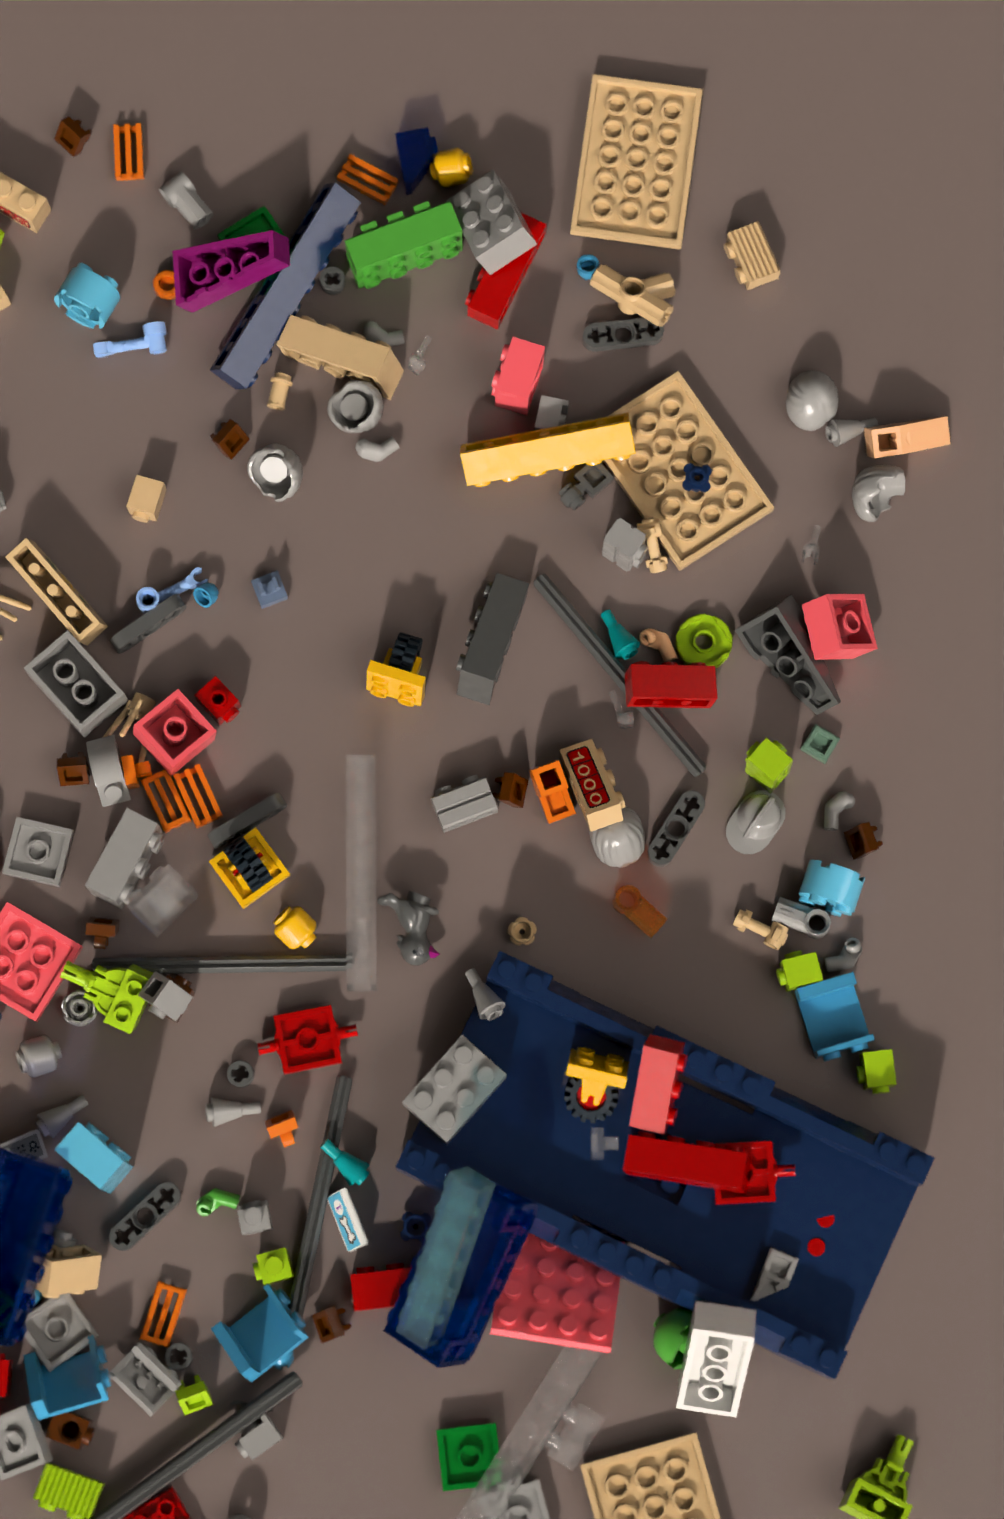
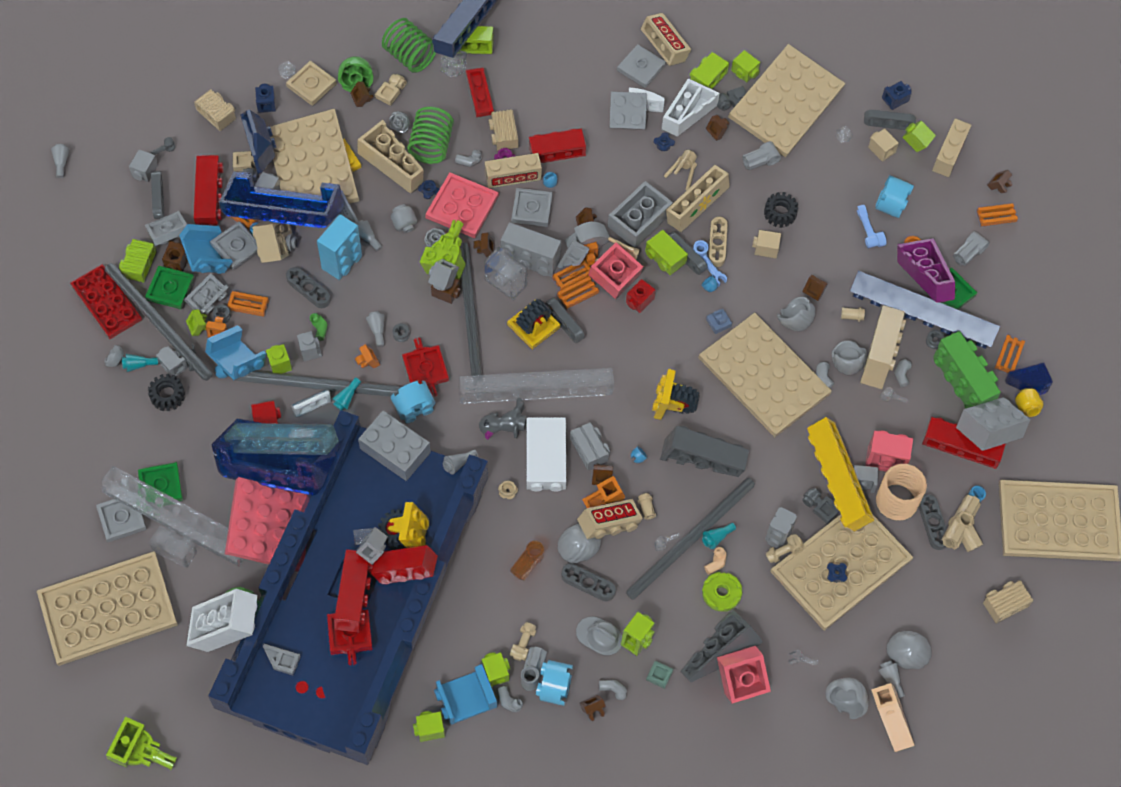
camera: 85 degrees right, 15 degrees down
yellow head [273,906,317,949] -> none
reddish brown tile [312,1306,352,1344] -> none
red brick [624,661,718,708] -> none
none -> teal cone [122,354,158,372]
none -> green plate [145,266,195,310]
none -> black tyre [148,374,185,411]
none -> orange tile [206,316,227,338]
none -> light grey brick [356,527,388,564]
none -> medium azure brick [391,381,436,423]
none -> white brick [527,418,566,492]
none -> light grey tile [557,239,589,268]
none -> dark azure hinge [631,446,648,463]
none -> tan pin [637,493,656,520]
none -> lime brick [645,230,688,275]
none -> tan plate [698,313,832,438]
none -> tan beam [708,217,727,267]
none -> black tyre [764,192,798,228]
none -> light nougat piece [876,464,927,520]

